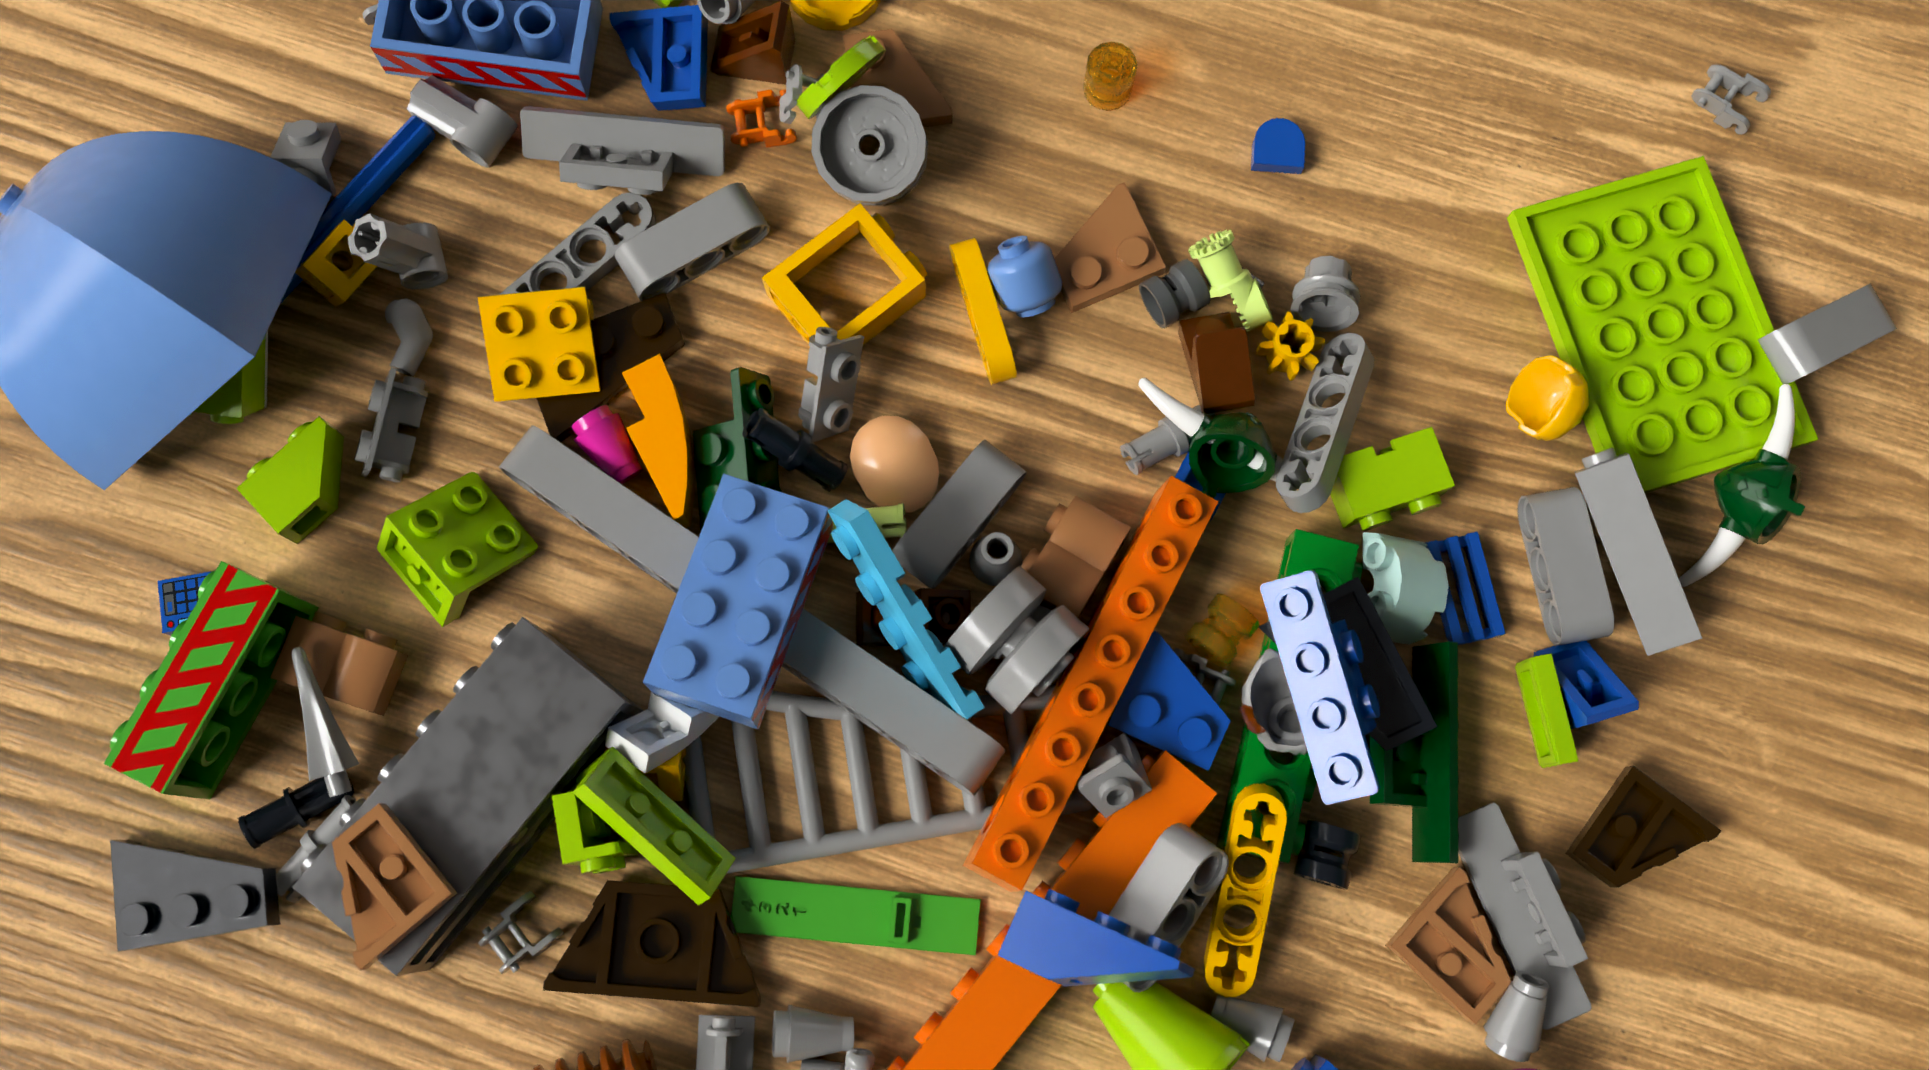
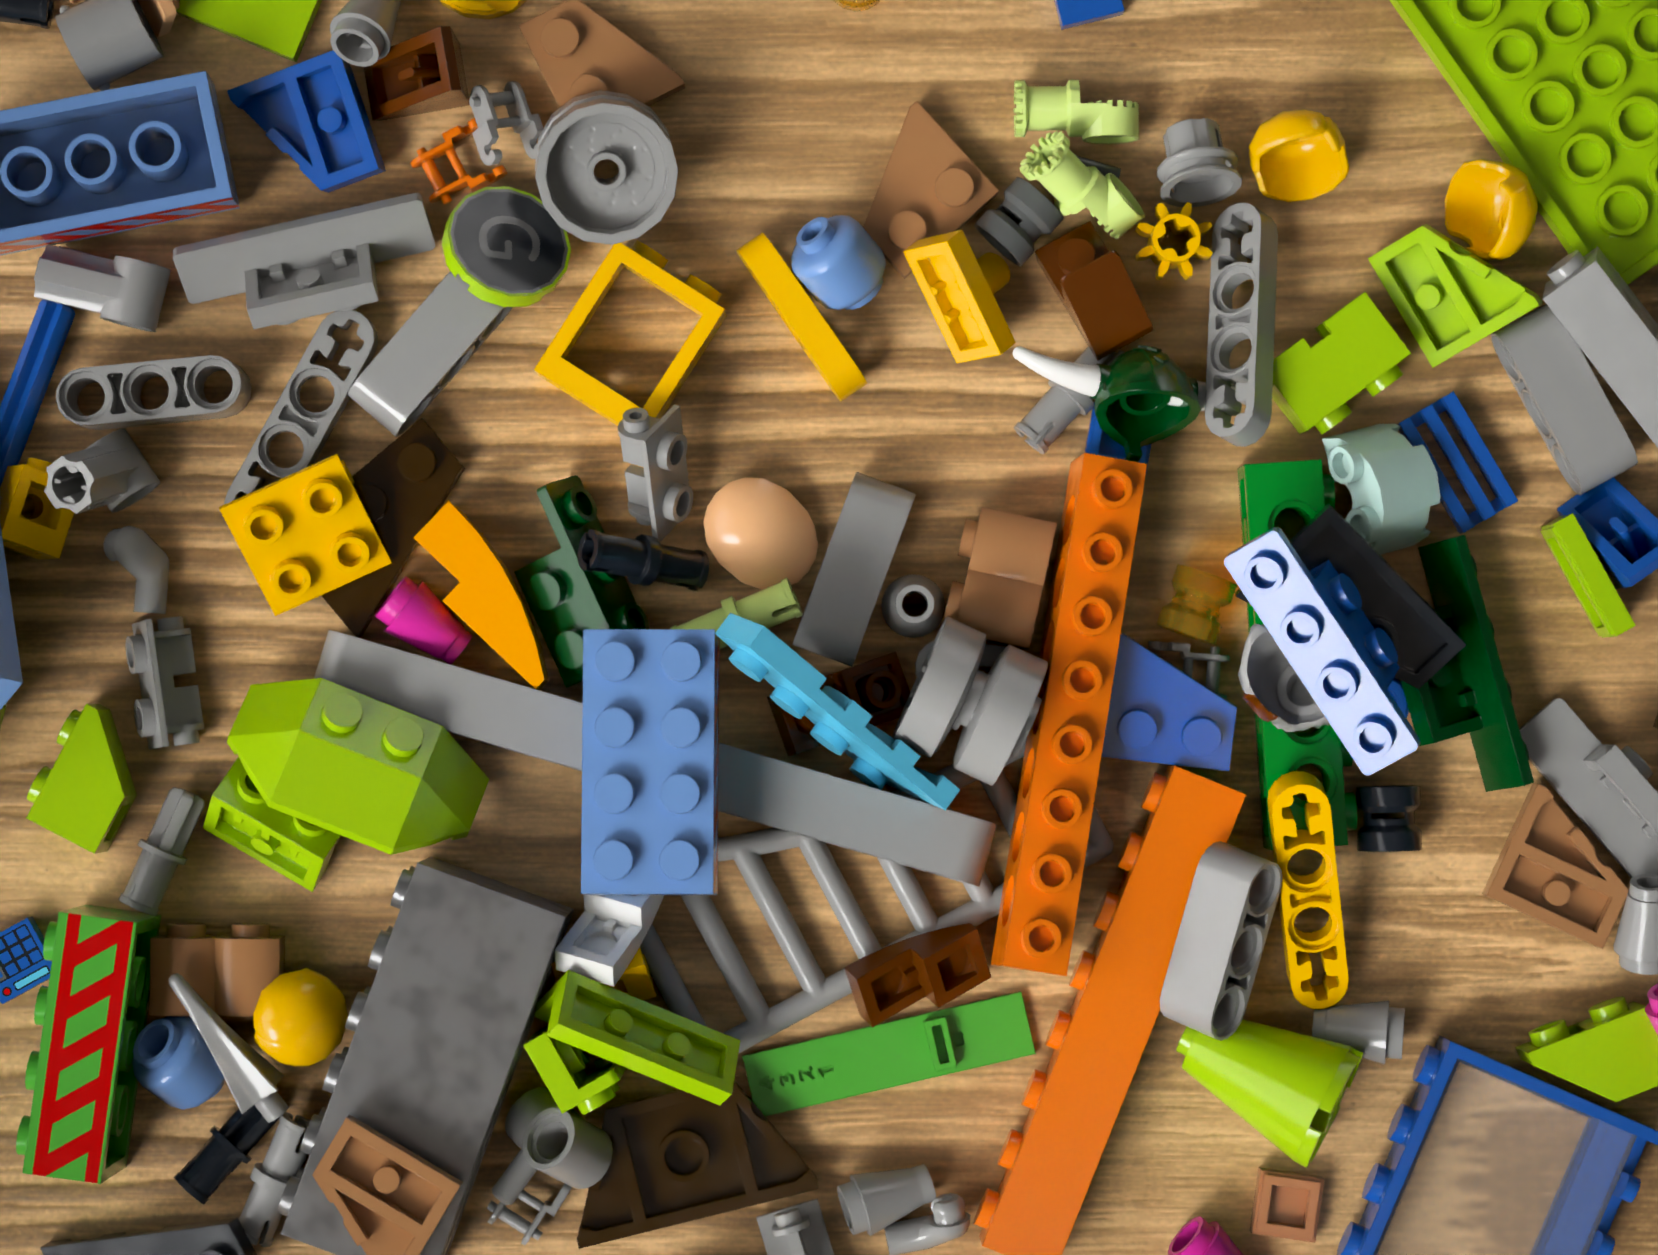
camera: 15 degrees left, 10 degrees up
lime tile [796,36,886,119] -> none
slope [997,889,1195,987] -> none
light grey bracket [1077,732,1152,818] -> none
none -> light grey beam [56,355,252,430]
none -> light grey axle [119,787,205,916]
none -> medium blue head [132,1016,225,1110]
none -> lime wedge [227,678,489,855]
none -> yellow hair [253,968,348,1066]
none -> black tile [442,186,571,307]
none -> light grey piece [492,1087,613,1205]
none -> reddish brown slope [844,923,991,1028]
none -> yellow tile [903,230,1016,363]
none -> yellowish green connector [1013,80,1139,144]
none -> yellow hair [1249,109,1349,202]
none -> lime wing [1368,224,1543,368]

